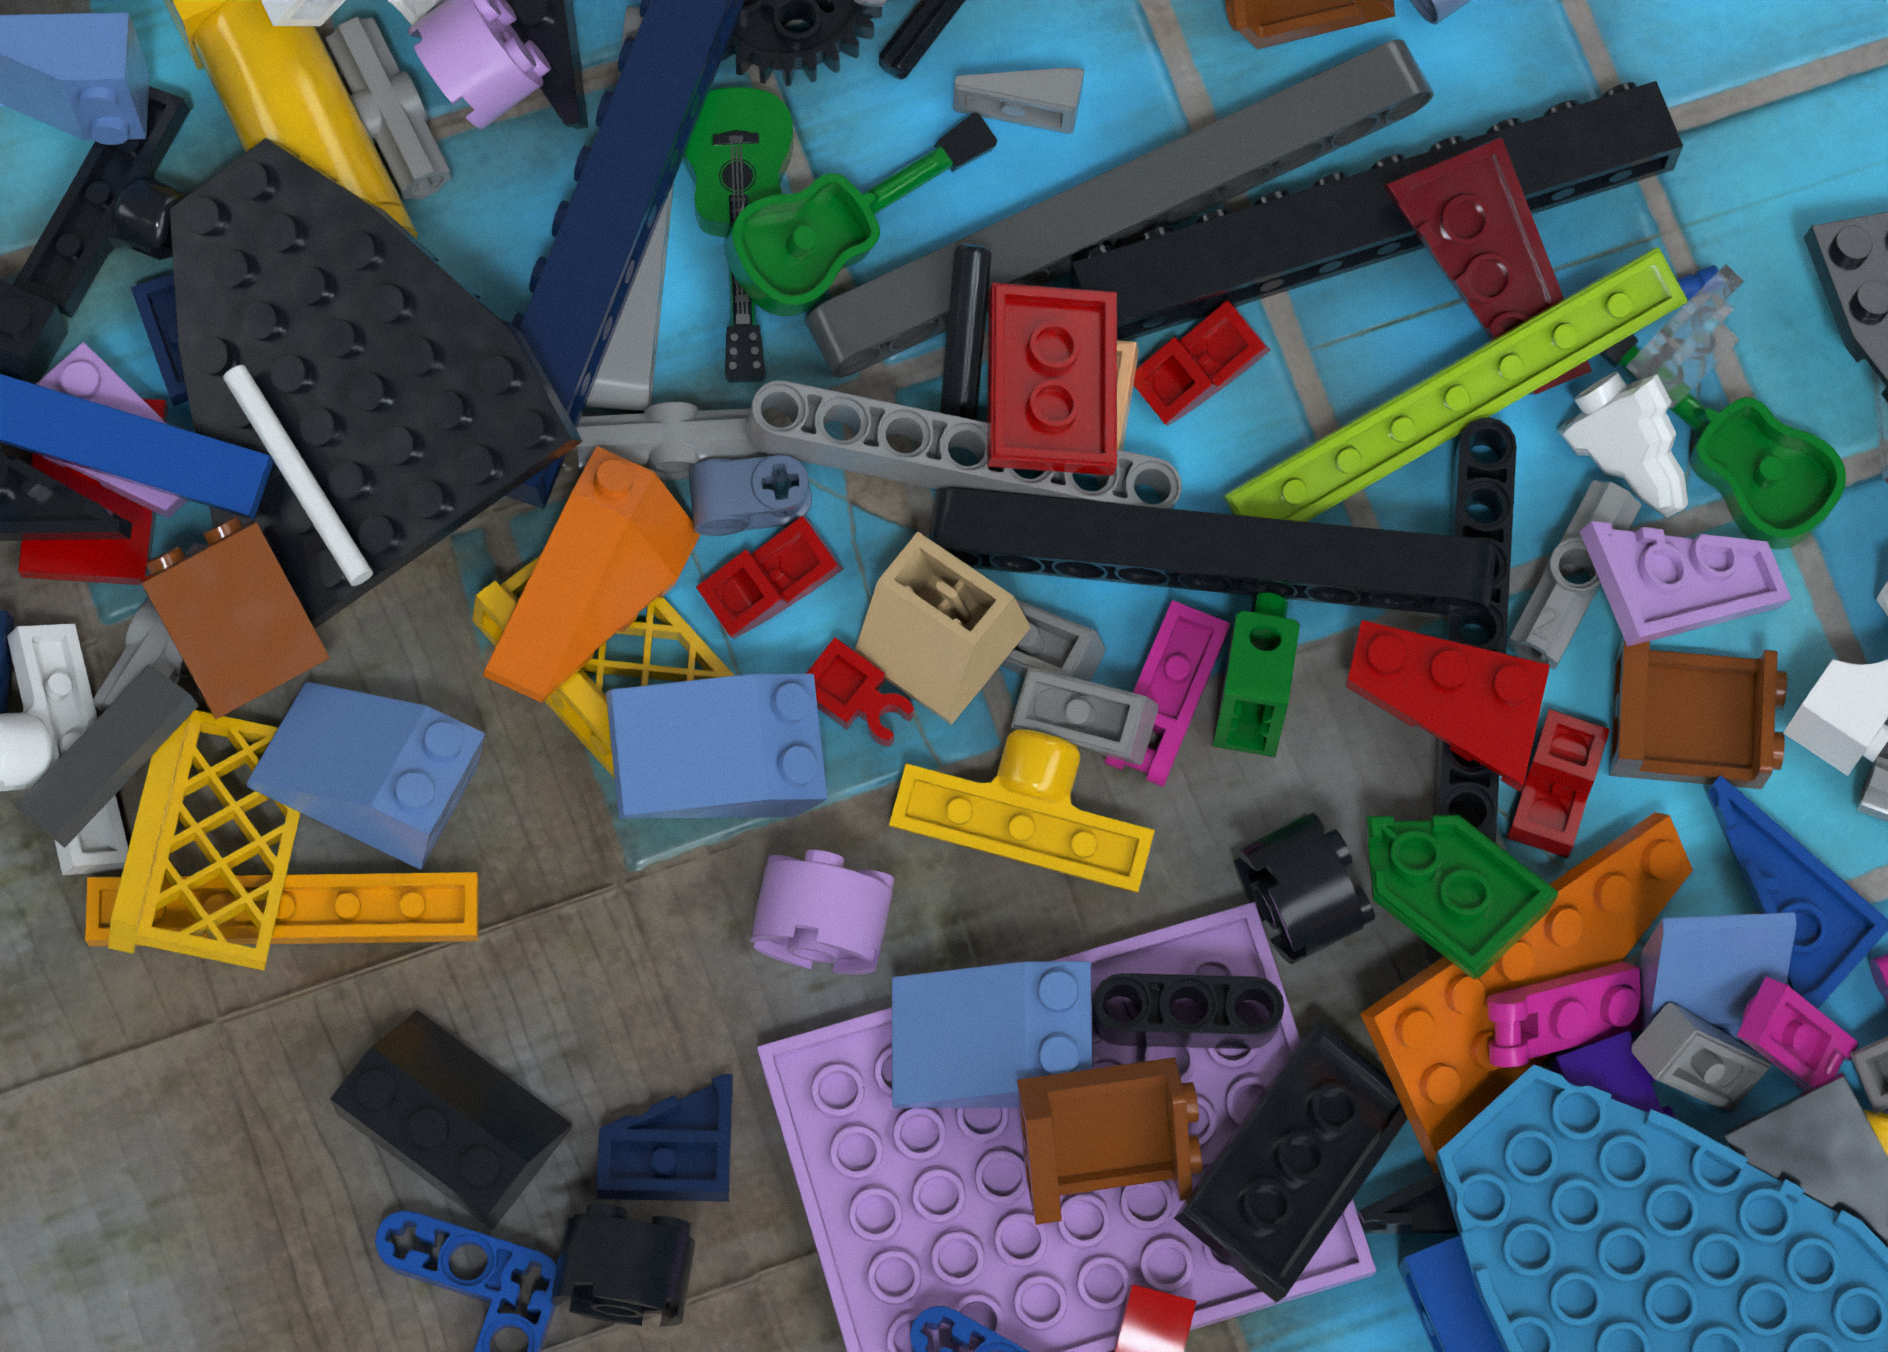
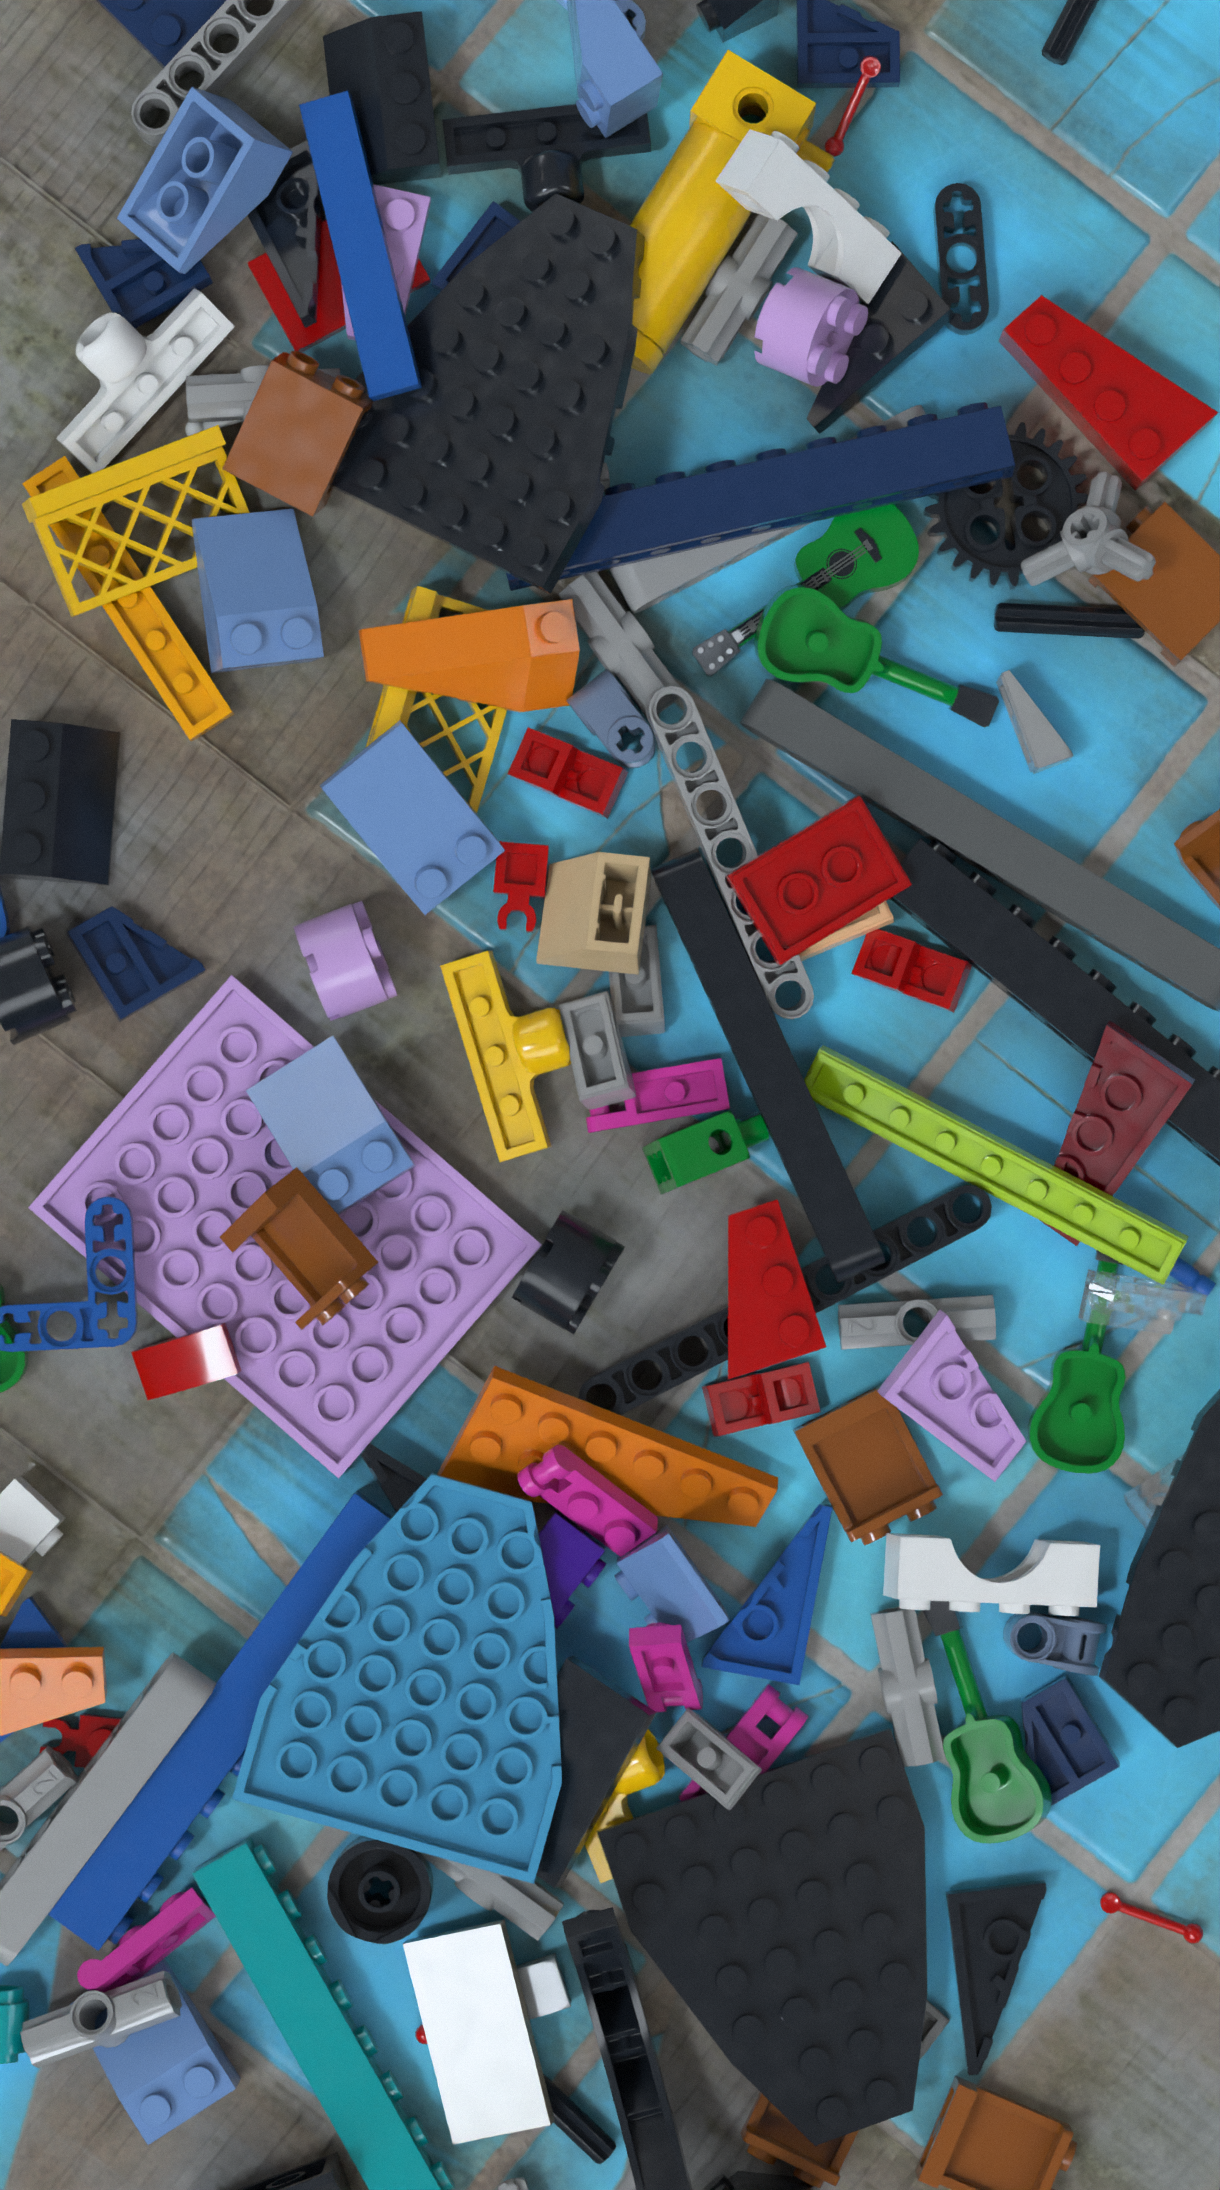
camera: 60 degrees right, 15 degrees up
dark grey tile [15,665,199,848] -> none
white bar [223,365,373,586] -> none
black axle [940,244,992,420] -> none
black beam [1091,973,1285,1049] -> none
black tile [1174,1020,1408,1303] -> none
green tile [1366,815,1559,979] -> none
white rock [1558,371,1688,518] -> none
light grey slope [1631,1003,1772,1113] -> none

